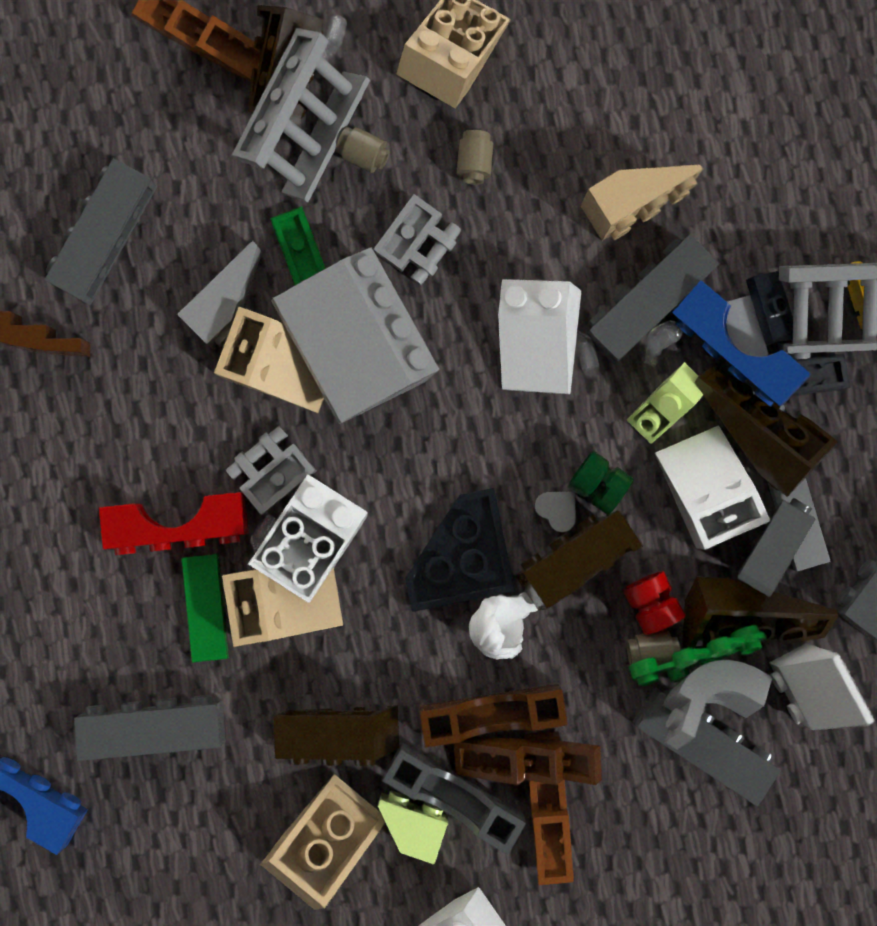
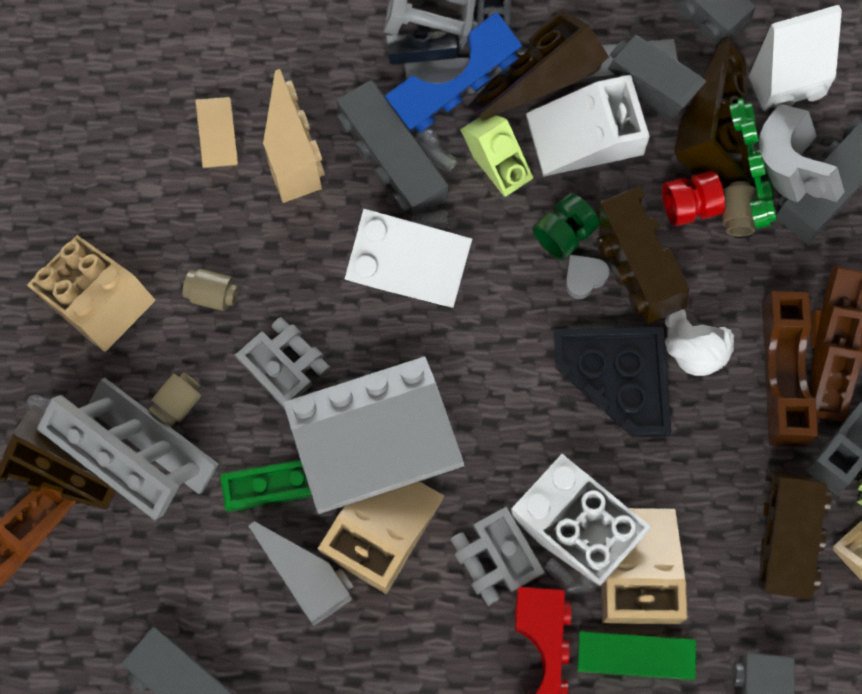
camera: 80 degrees left, 15 degrees down
none -> tan slope [195,97,238,168]

